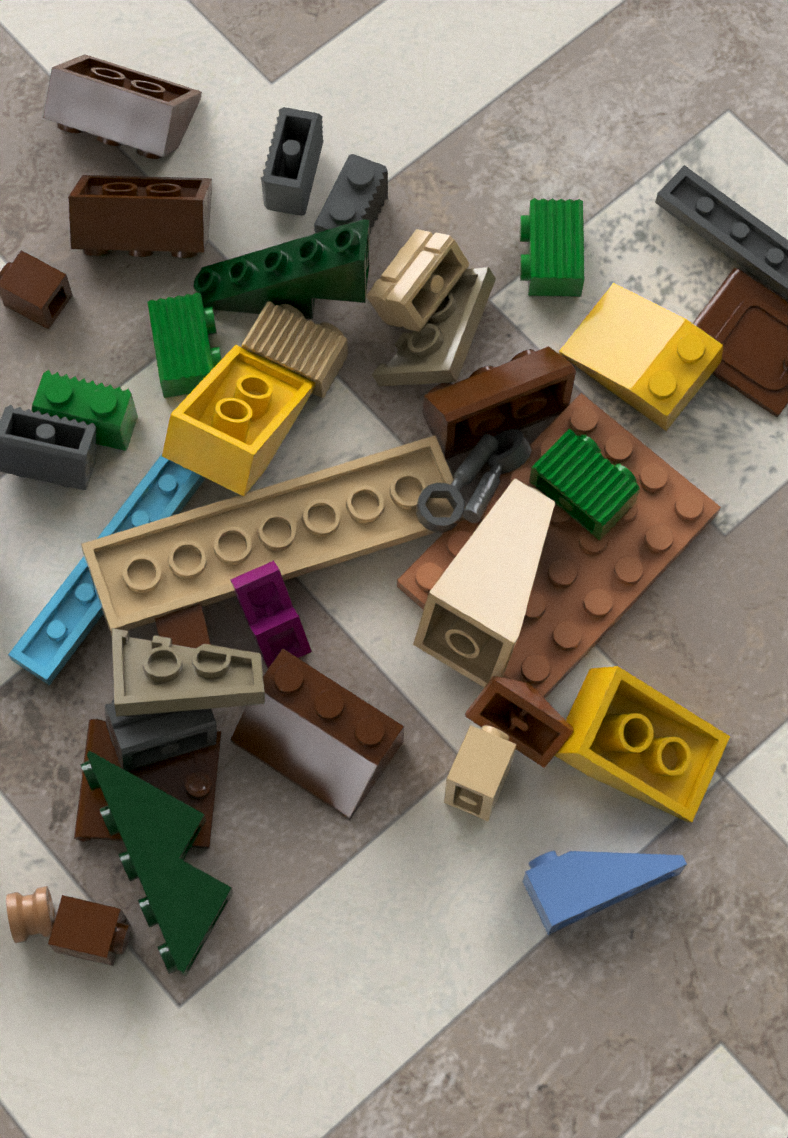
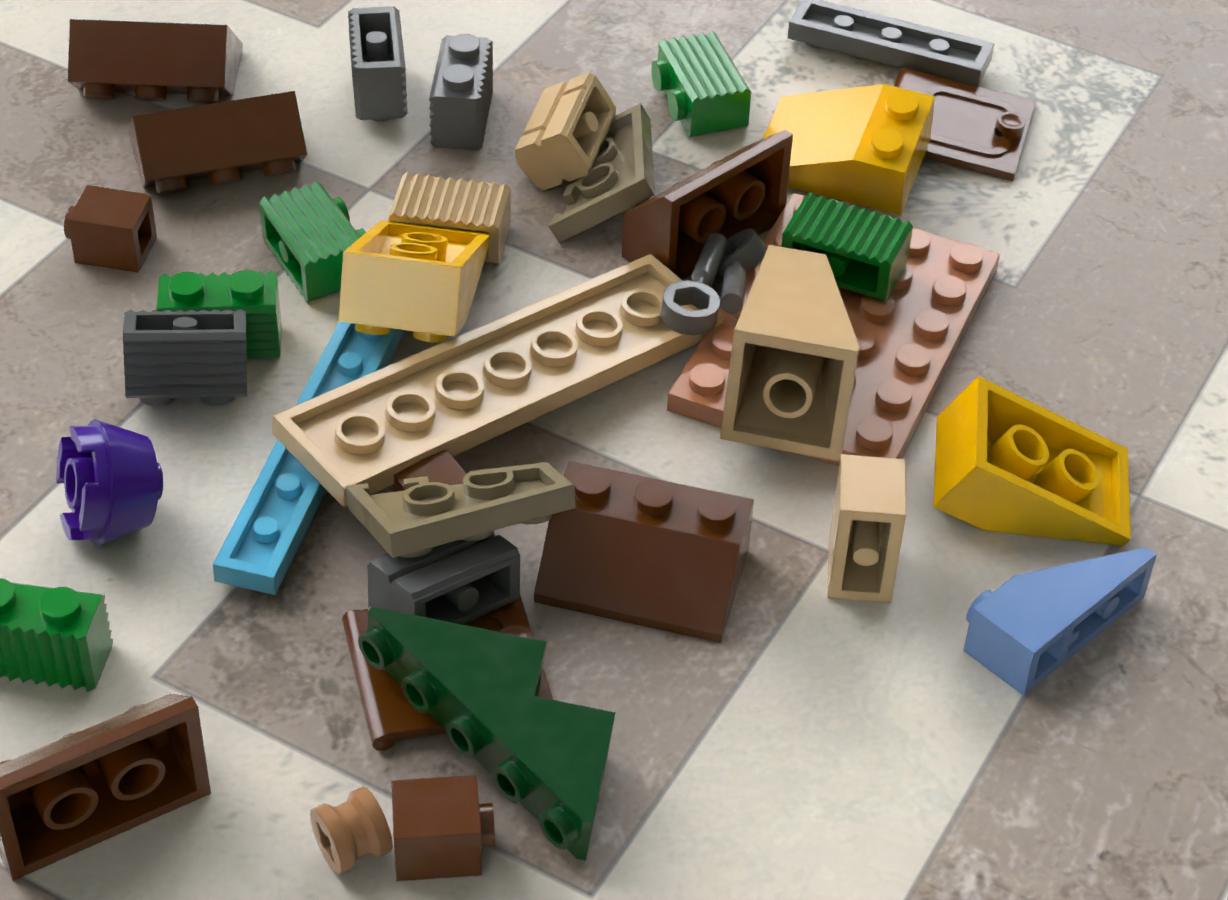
camera: 20 degrees left, 25 degrees down
dark green slope [193,219,370,319] -> none
magenta slope [230,560,312,669] -> none
dark orange slope [465,676,574,768] -> none

